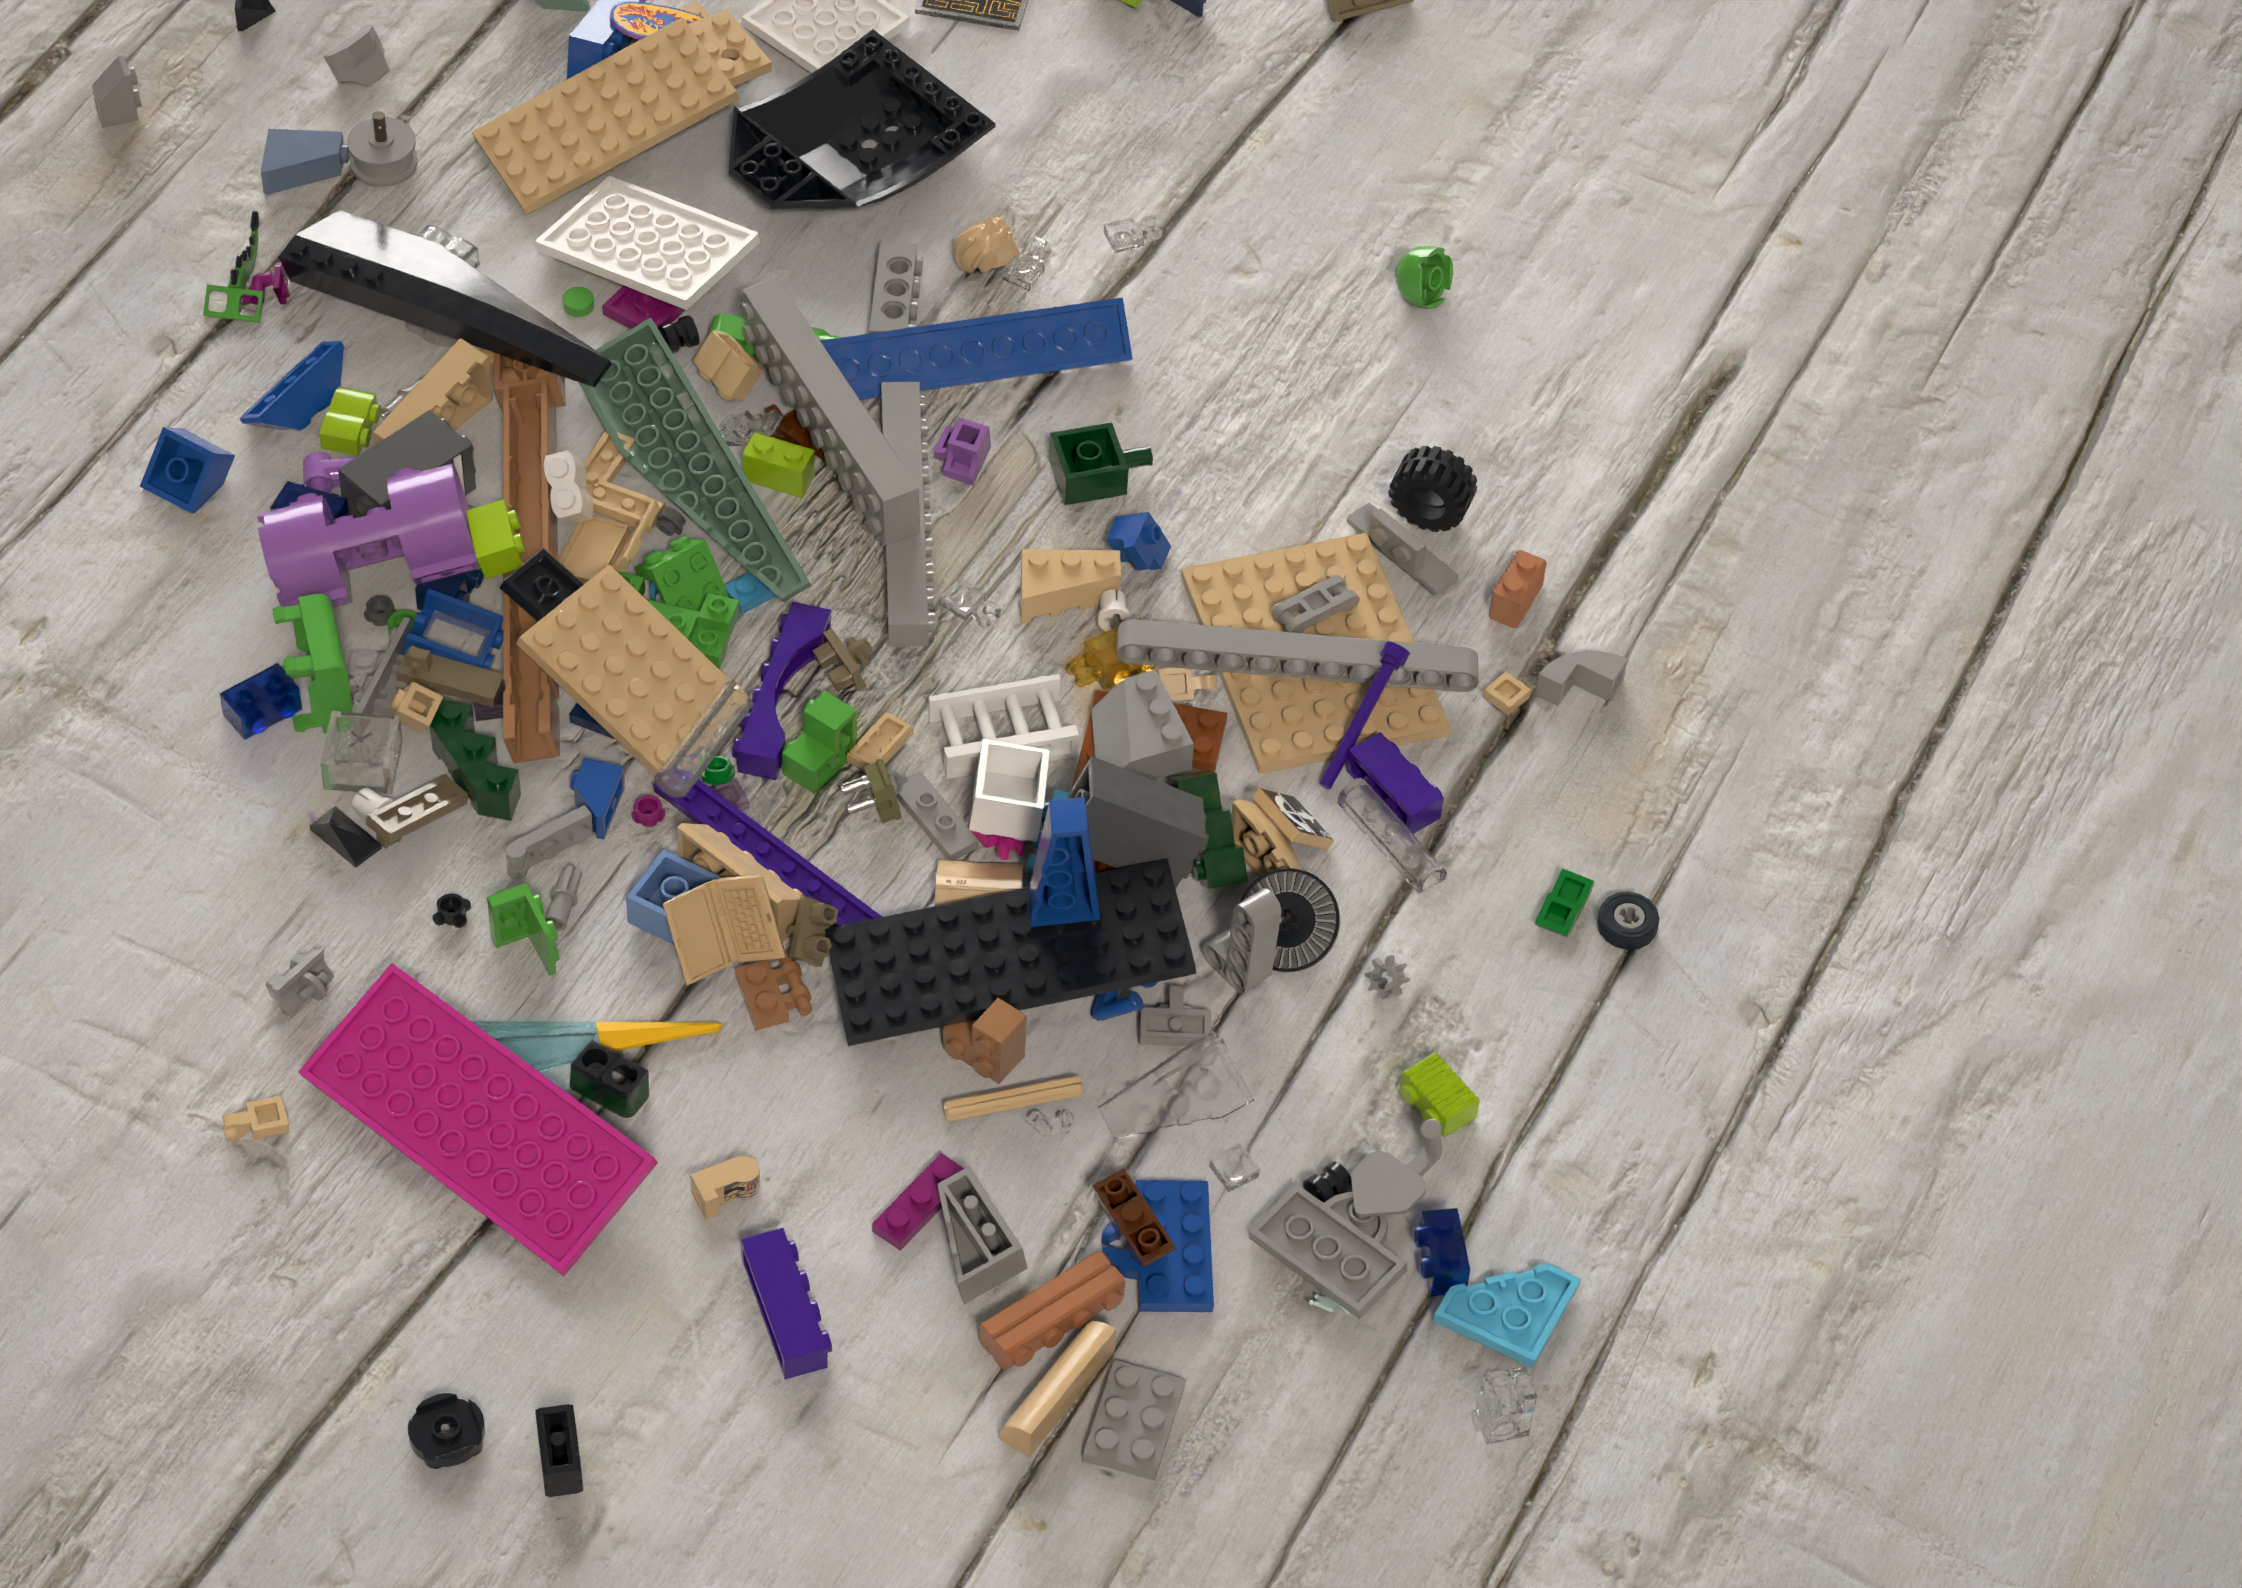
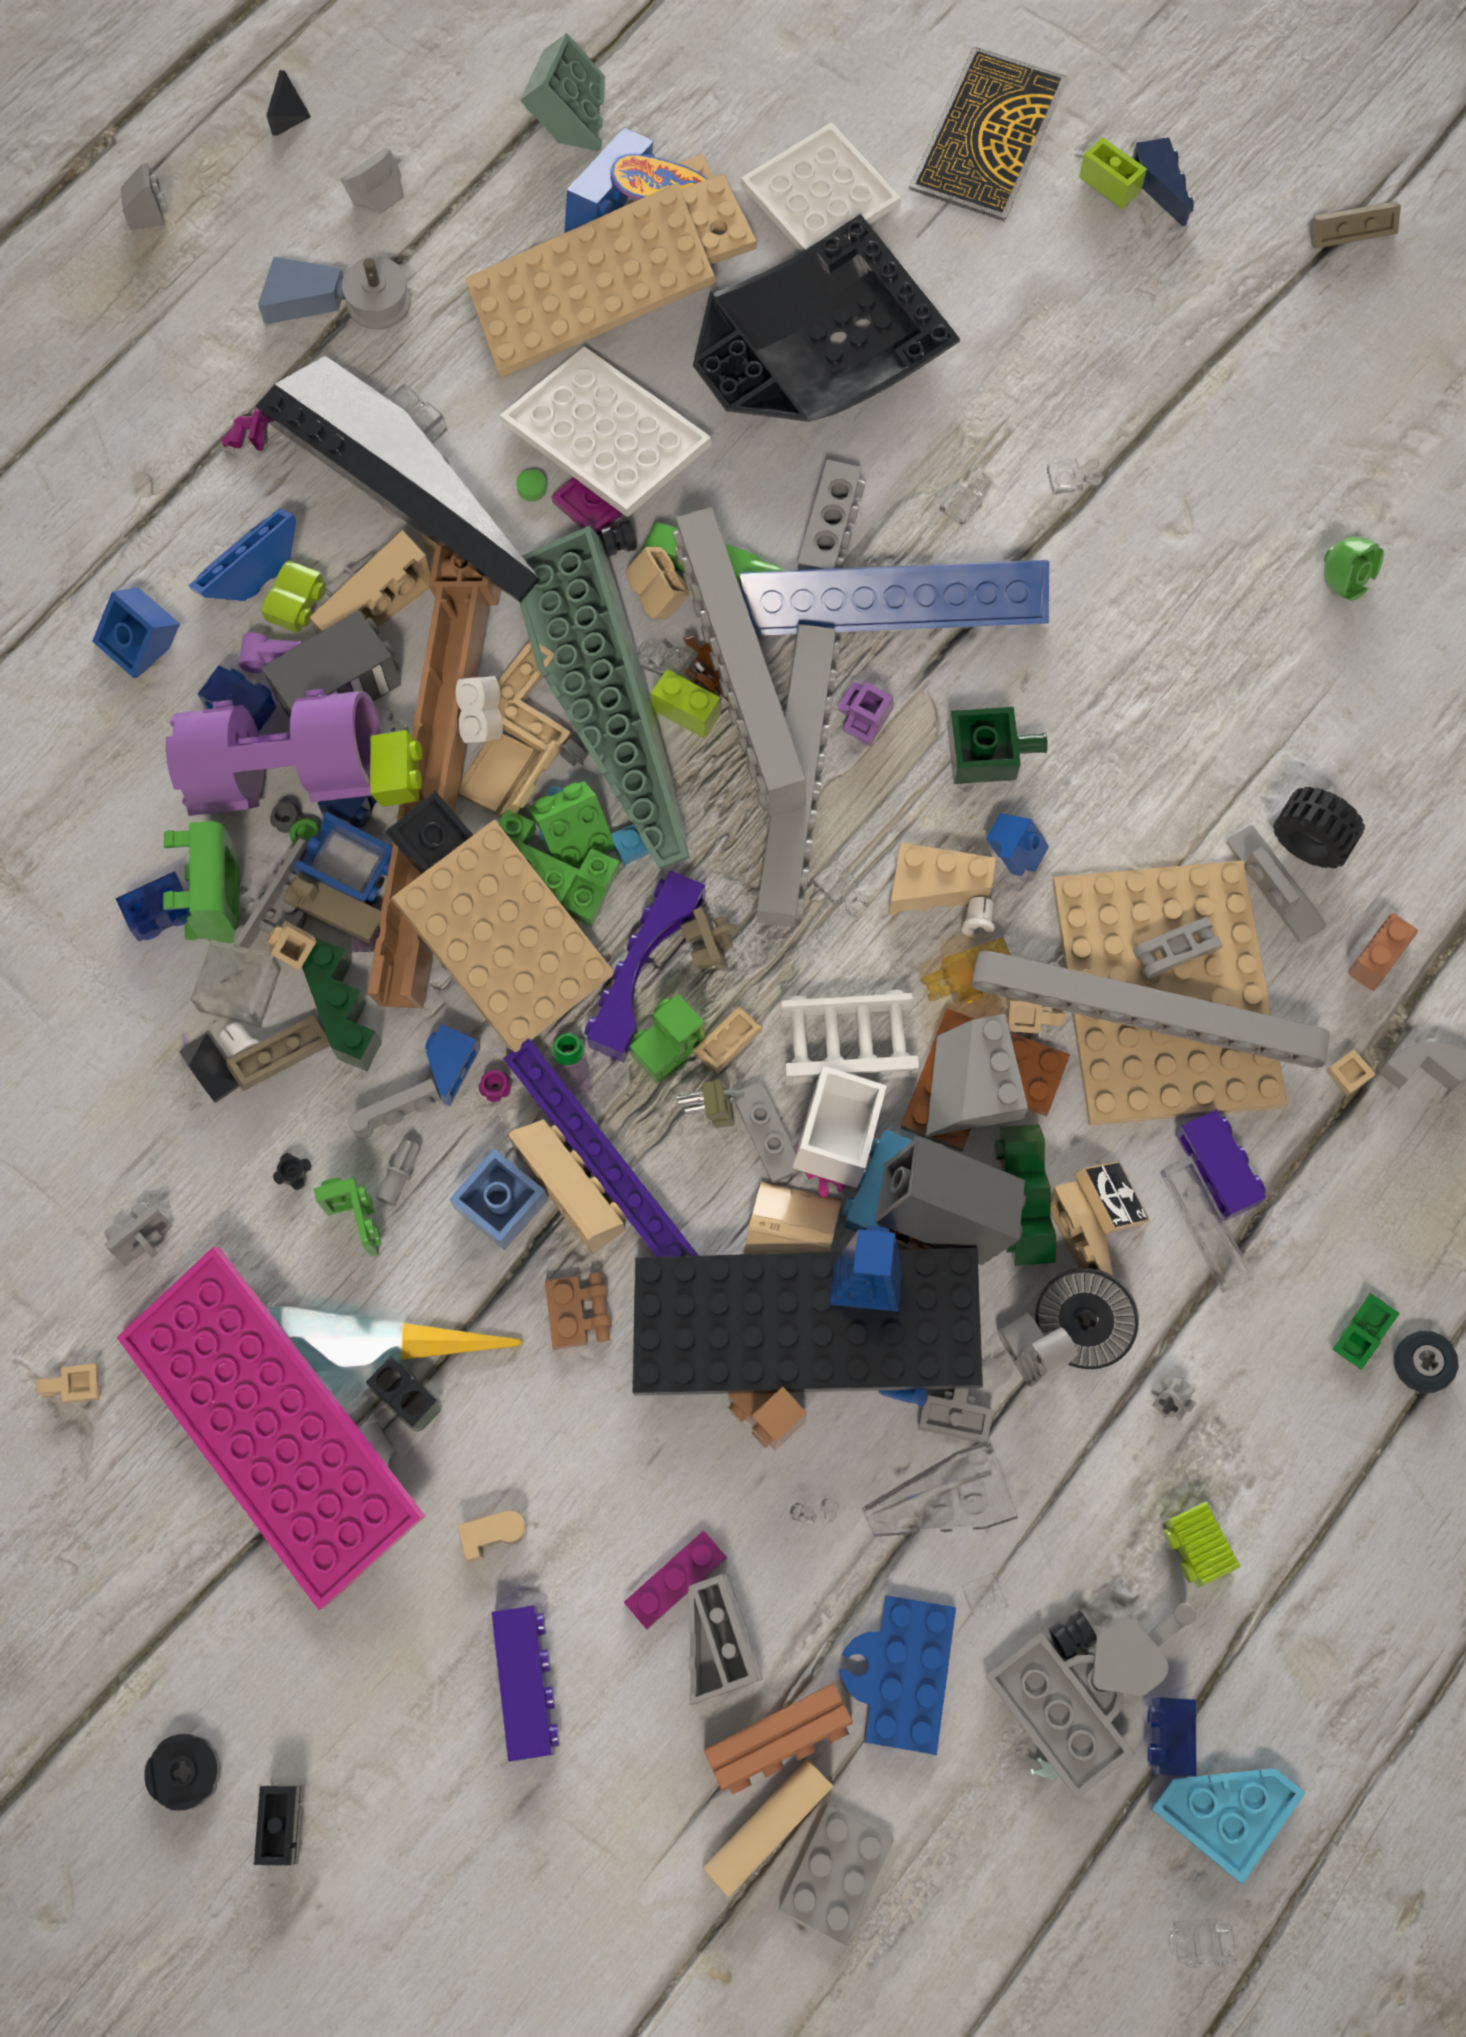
camera: 15 degrees right, 20 degrees up
bright green piece [203,210,264,323] -> none
clear brick [655,679,754,798] -> none
tan piece [663,874,786,985] -> none
dark tan hips [786,896,839,967] -> none
tan axle [943,1075,1083,1122] -> none
tan hair [953,215,1019,274] -> none
reddish brown slope [1092,1168,1176,1267] -> none
dark purple piece [1319,641,1410,790] -> none

